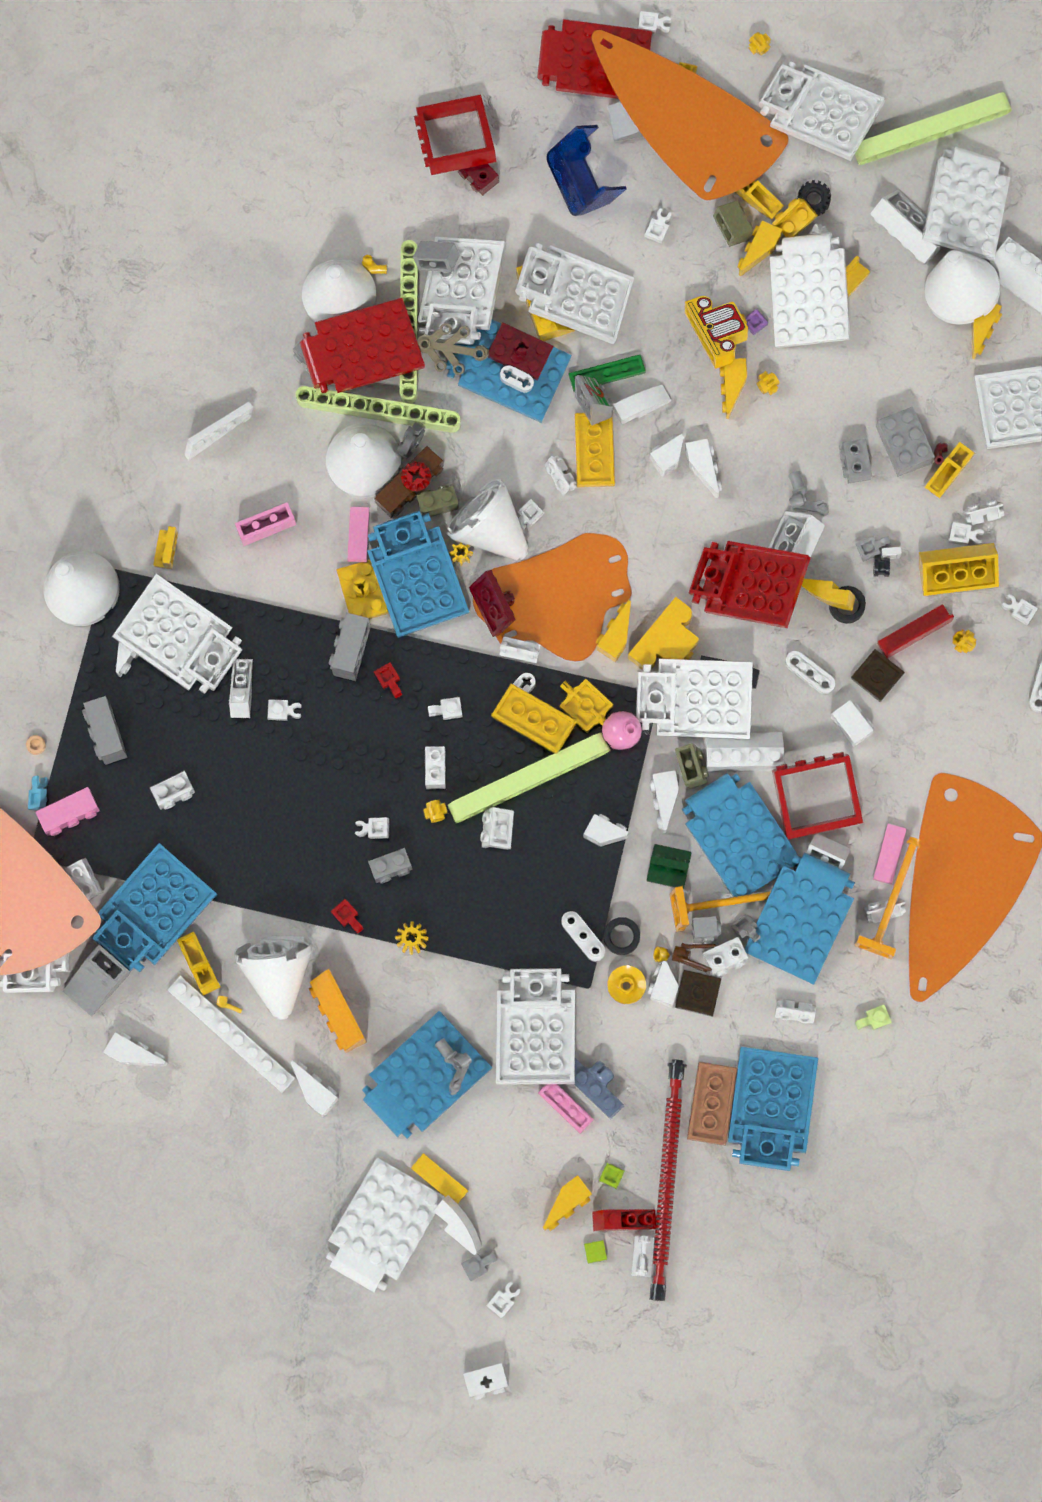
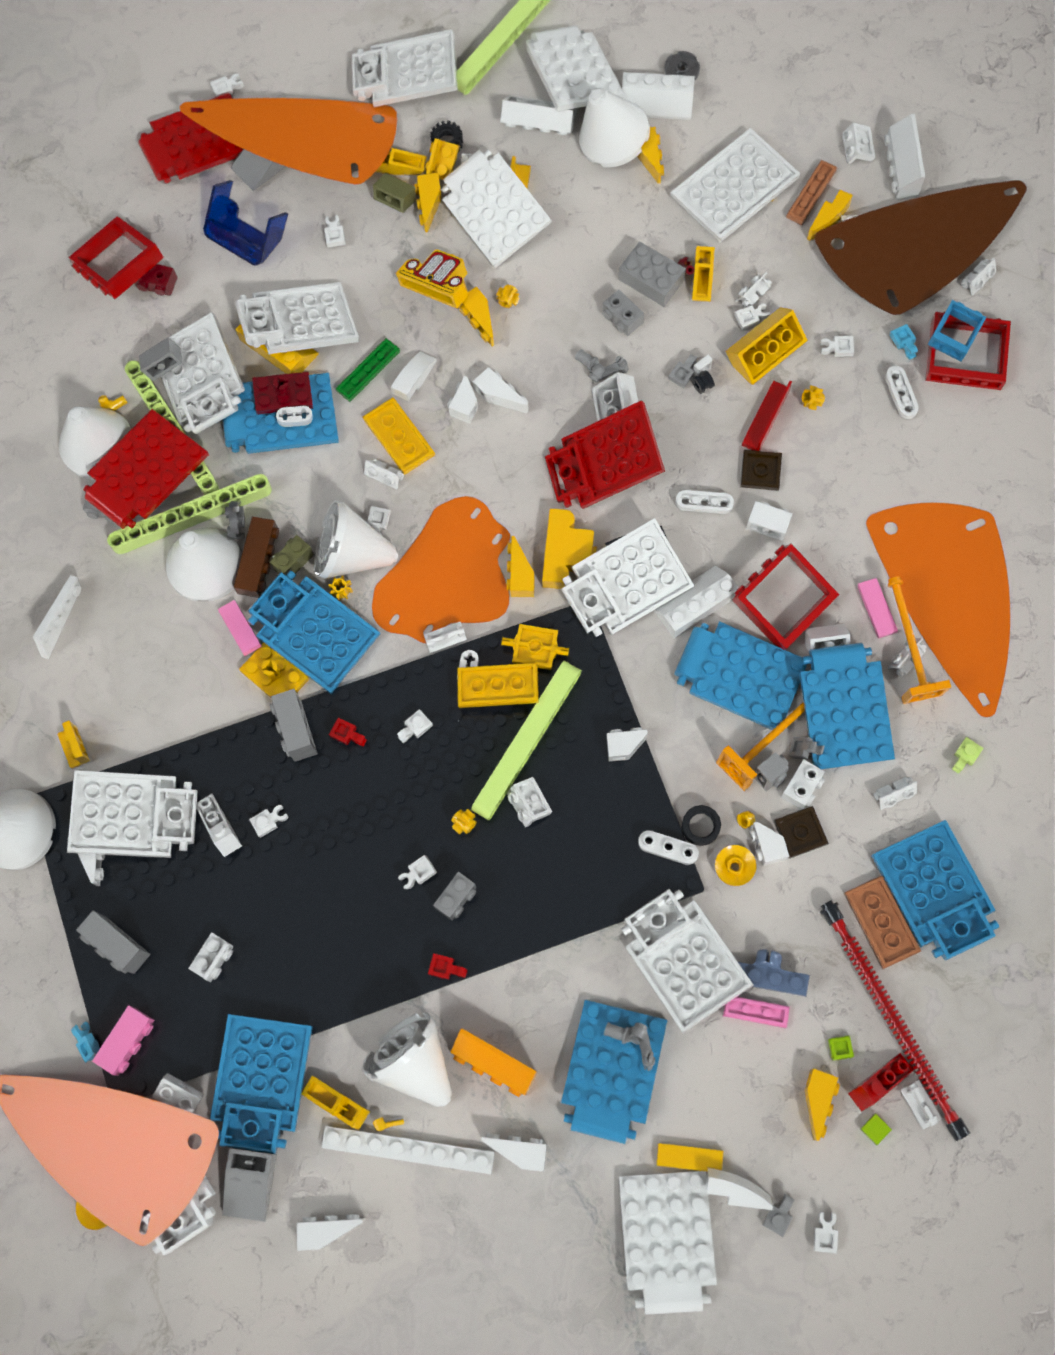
camera: 30 degrees left, 5 degrees down
light nougat tile [26,735,46,755] -> none
bright pink brick [235,502,296,546] -> none
yellow gear [395,922,428,955] -> none
red gear [401,461,431,491] -> none
dark tan plant [417,323,489,375] -> none
white brick [425,747,446,789] -> none
white brick [463,1363,508,1400] -> none
dark red plate [469,570,516,637] -> none
light grey slope [575,375,614,425] -> none
bright pink cylinder [602,711,642,750] -> none
dark green bracket [646,844,692,889] -> none
white slope [649,770,679,834] -> none
reddish brown plant [672,943,716,972] -> none
olive brick [675,743,709,789] -> none
medium lavender tile [745,309,768,336] -> none
yellow gear [749,32,771,55] -> none
yellow slope [802,578,855,611] -> none
black tyre [829,586,866,624] -> none

